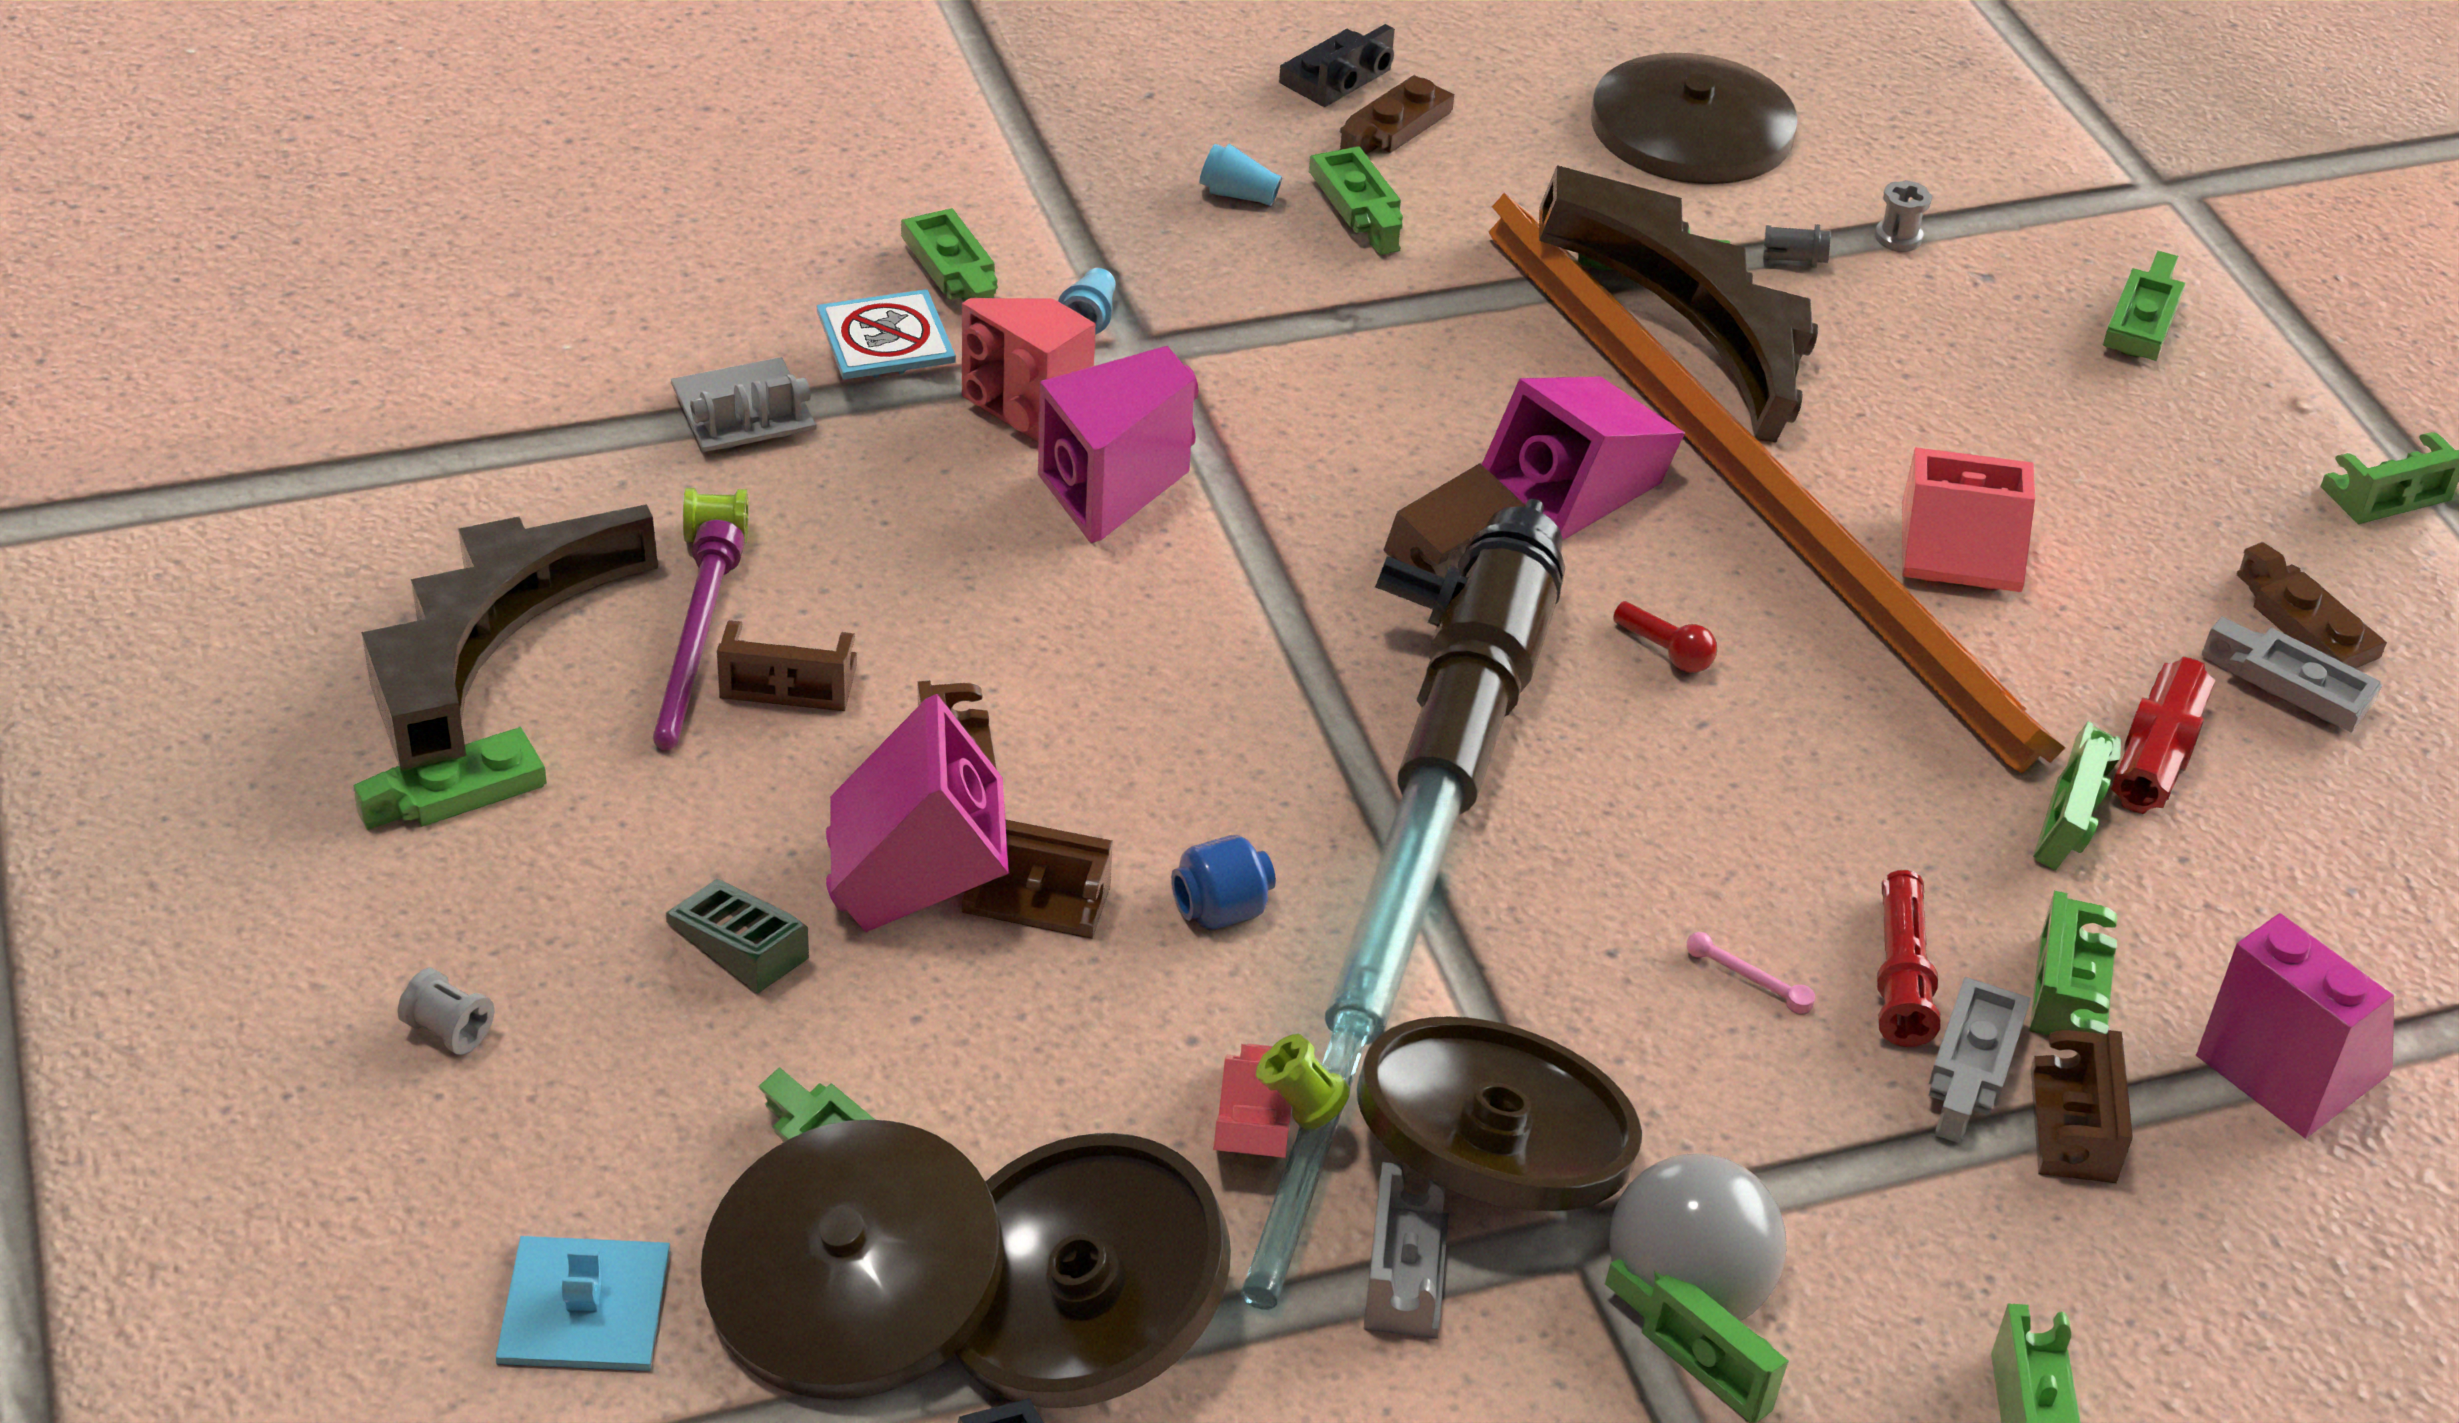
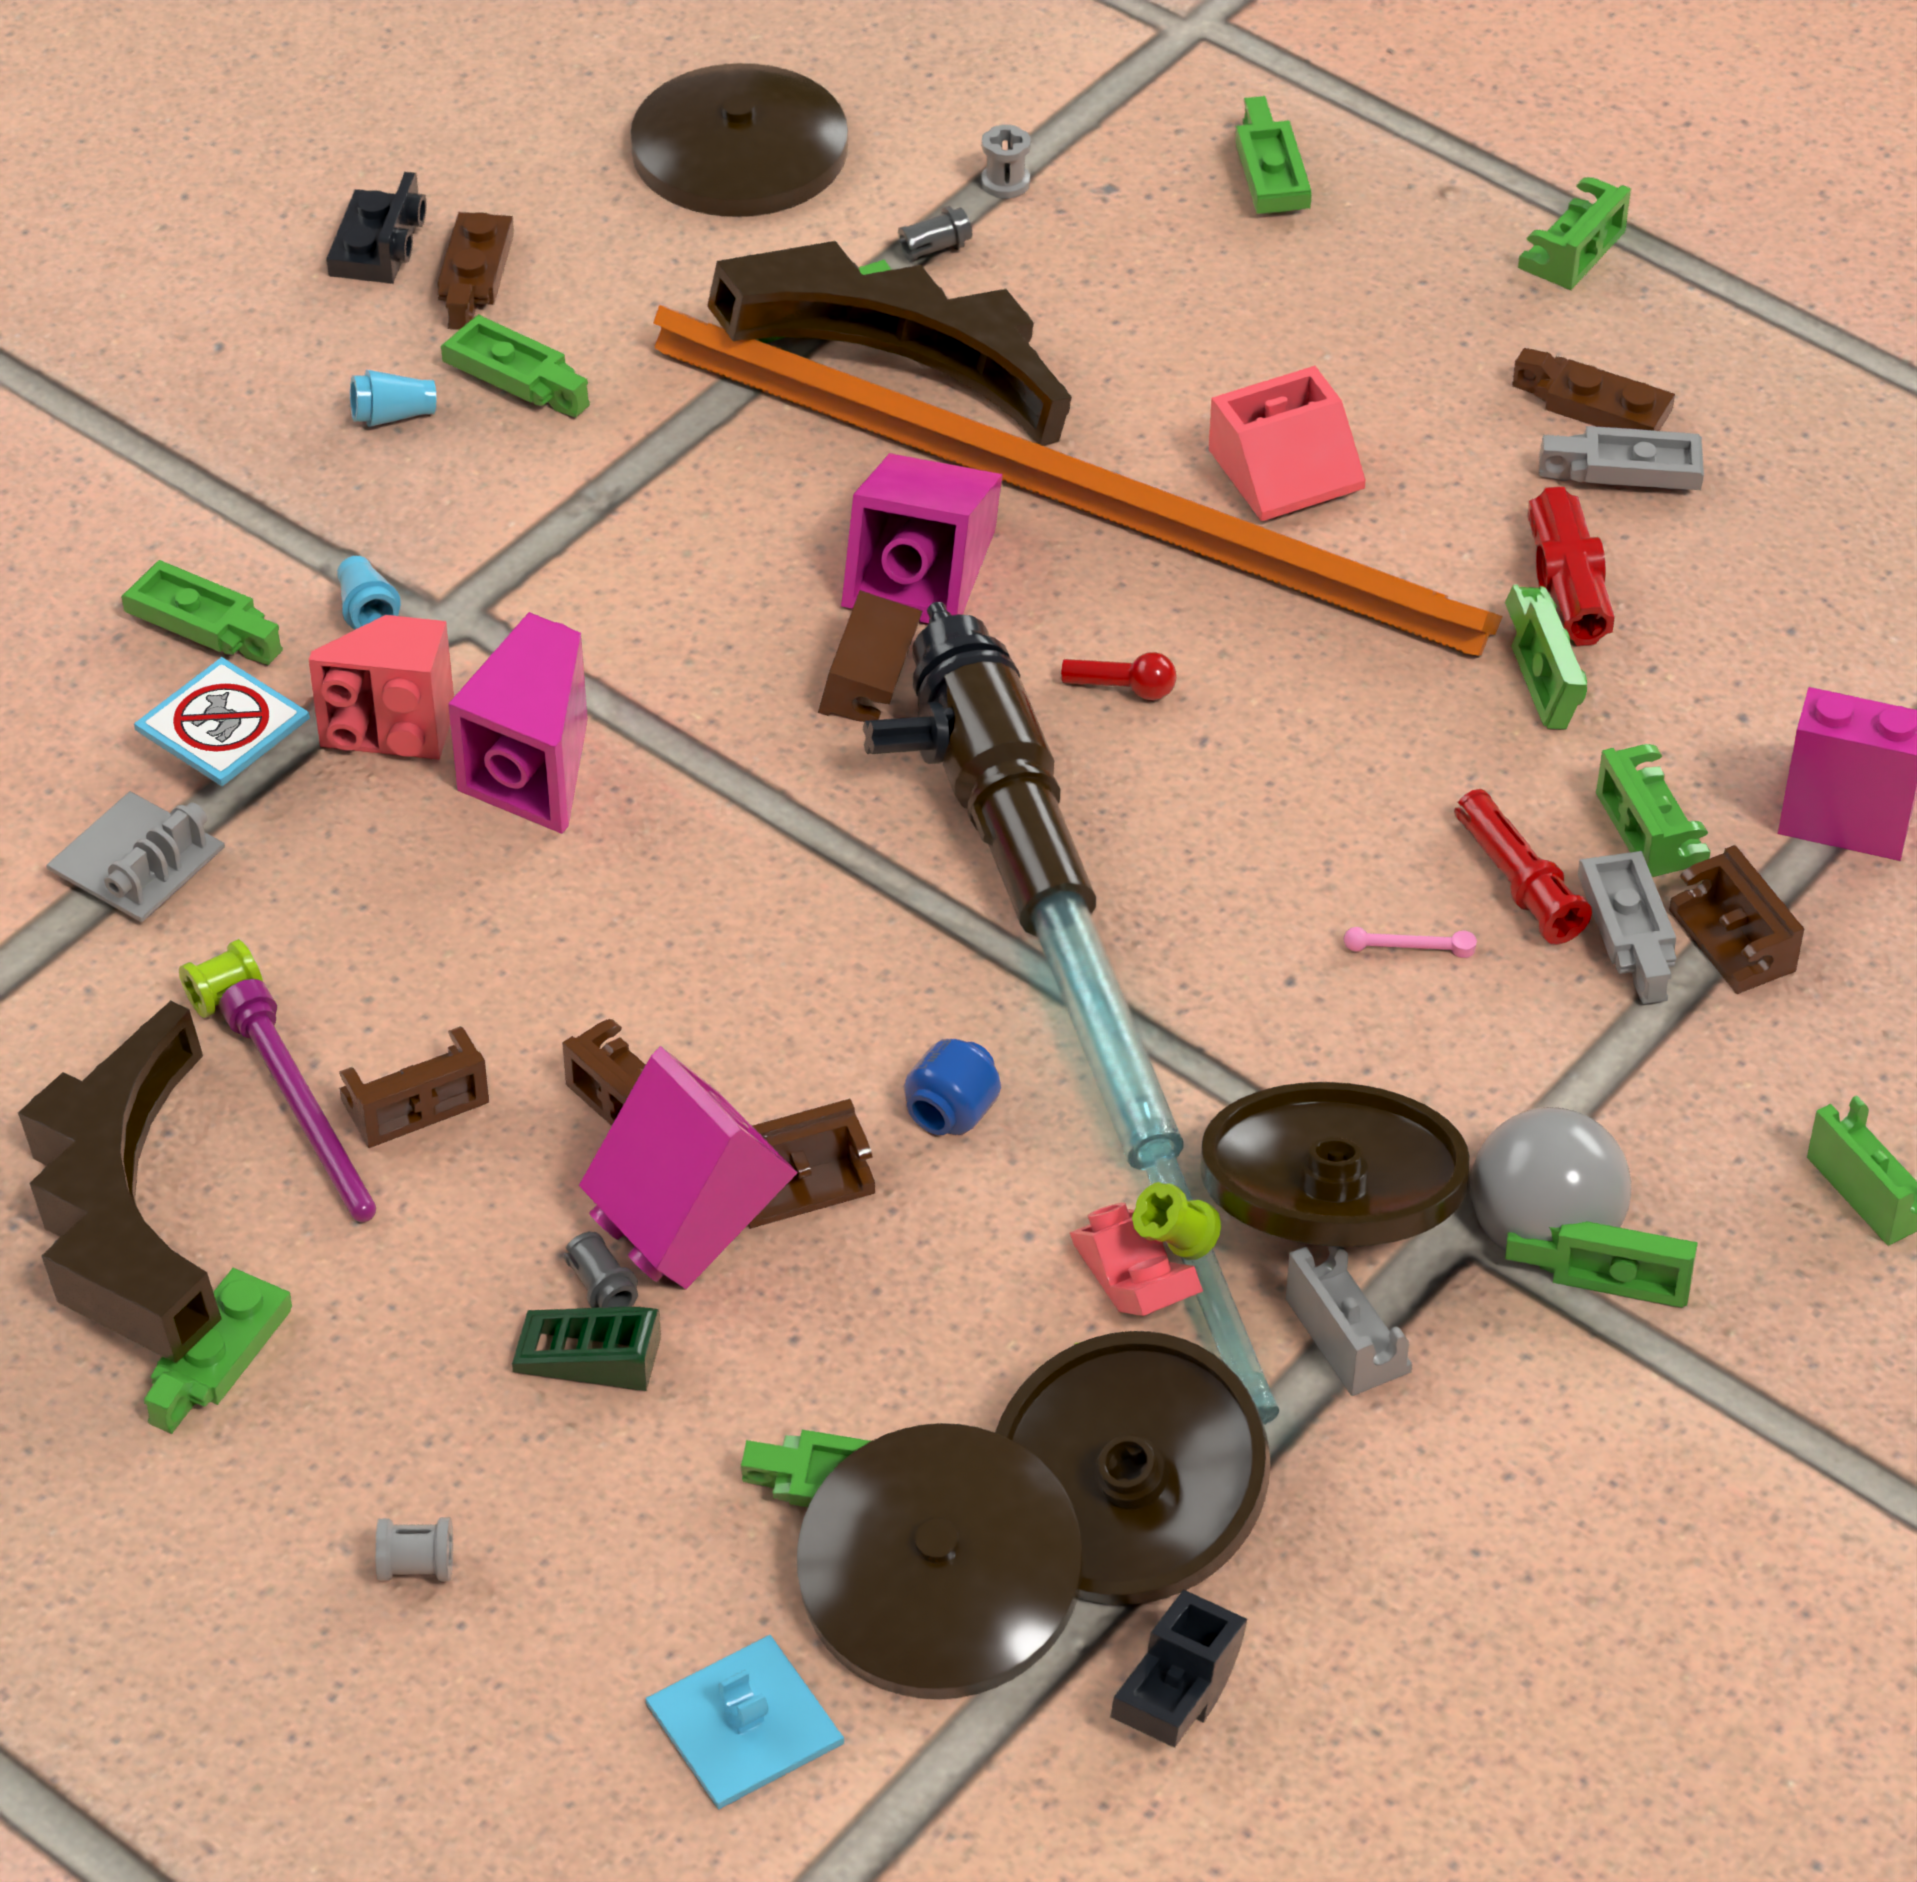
camera: 30 degrees left, 5 degrees up
none -> dark grey pin [563,1232,638,1308]

